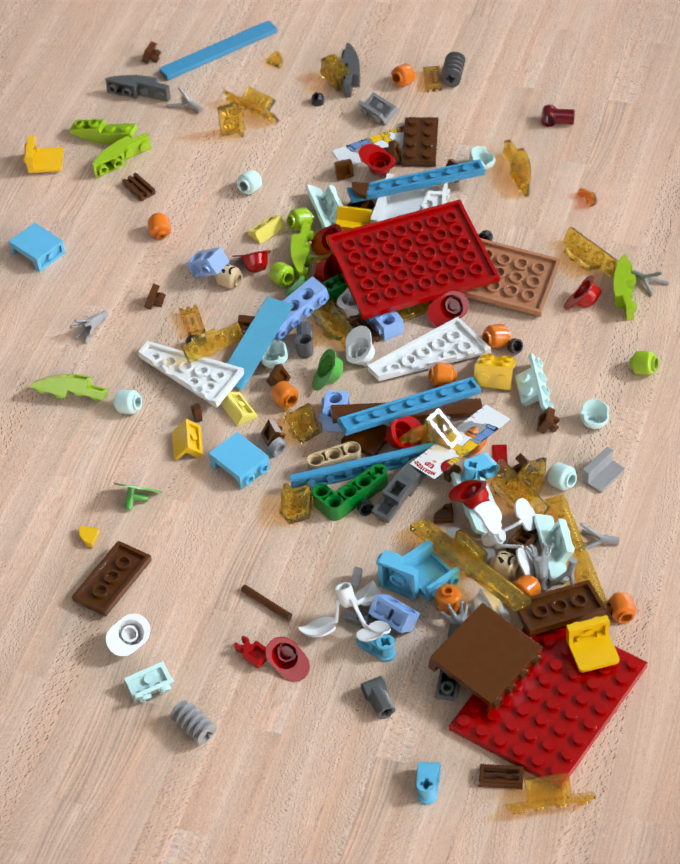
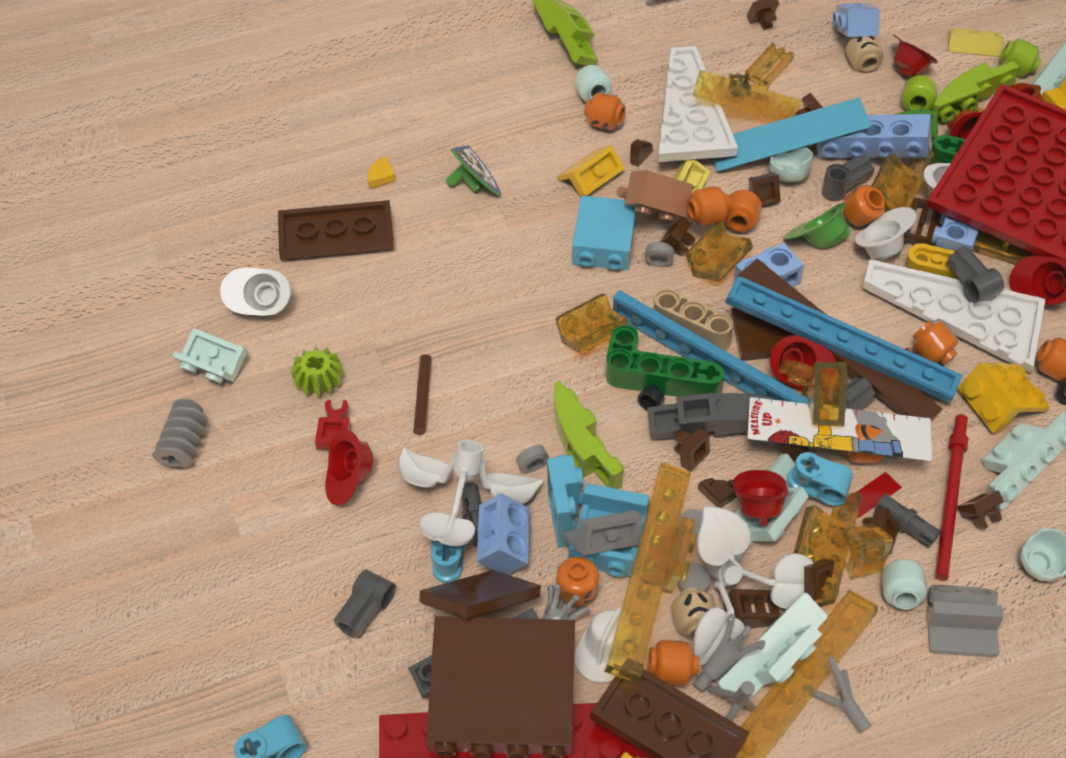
camera: 50 degrees right, 5 degrees up
none -> lime gear [291,346,343,398]
none -> reddish brown tile [419,570,541,620]
none -> lime slope [554,380,624,489]
none -> light grey panel [563,510,643,556]
none -> orange head [584,93,626,131]
none -> nougat brick [617,170,693,222]
none -> reddish brown tile [673,427,710,472]
none -> orange head [686,186,731,226]
none -> reddish brown tile [804,558,834,601]
none -> orange head [843,185,885,227]
none -> dark grey pin [874,493,941,547]
none -> yellow plate [906,244,959,279]
none -> light grey plate [928,585,998,605]
none -> red bar [935,414,969,581]
none -> dark grey piece [947,246,1005,303]

